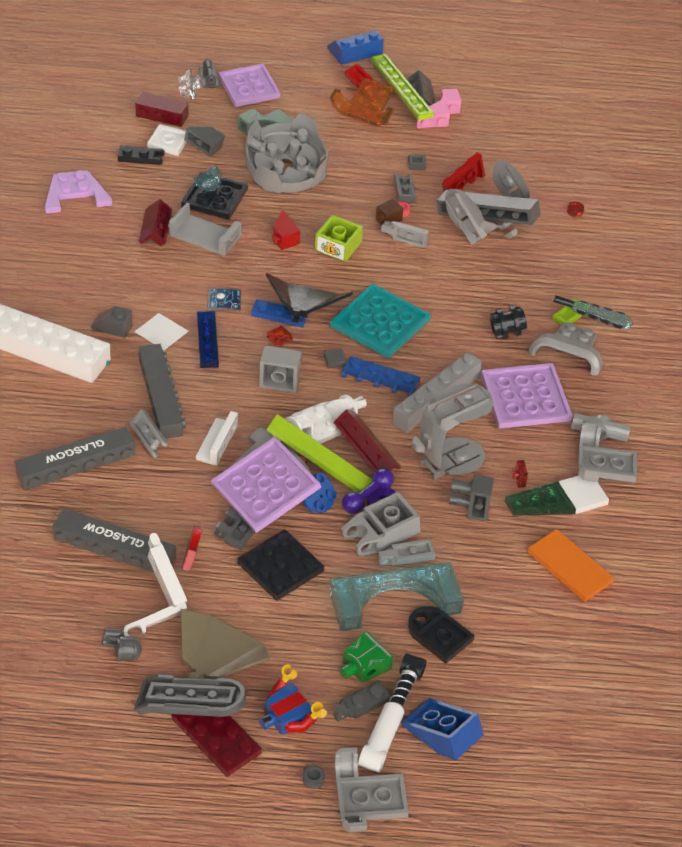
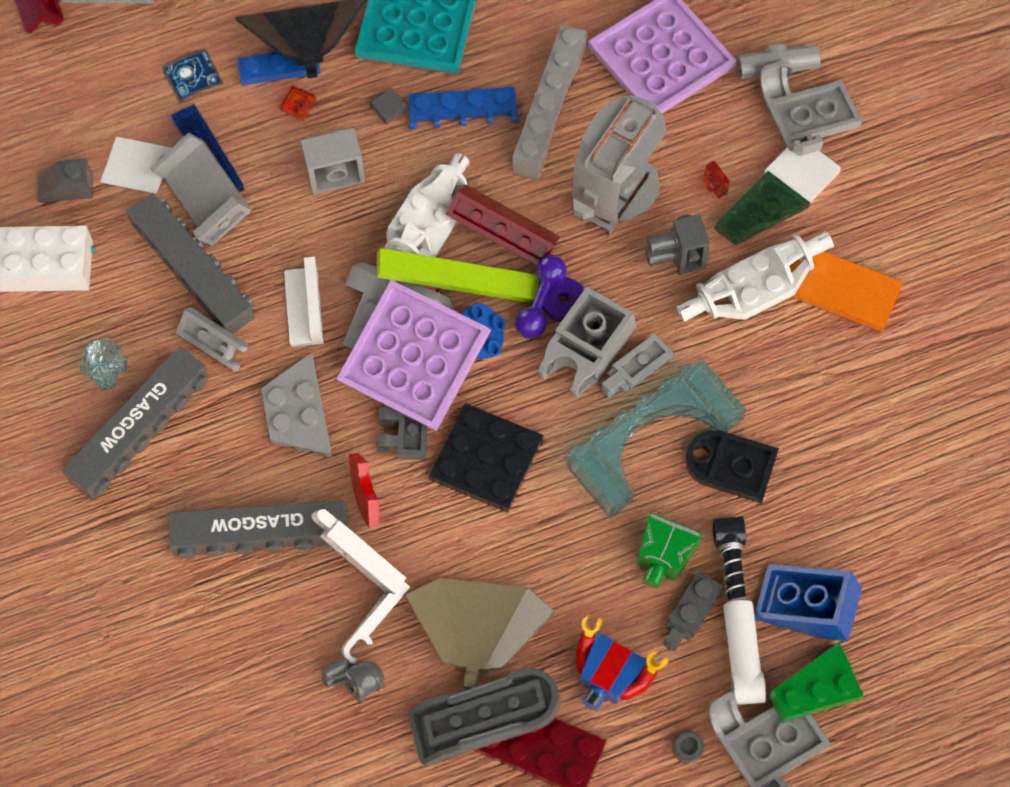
camera: 20 degrees left, 20 degrees up
none -> clear light blue hair [80,337,128,391]
none -> light grey panel [150,133,252,246]
none -> light grey wing [261,354,332,457]
none -> white plate [676,231,834,322]
none -> green wing [769,642,864,723]

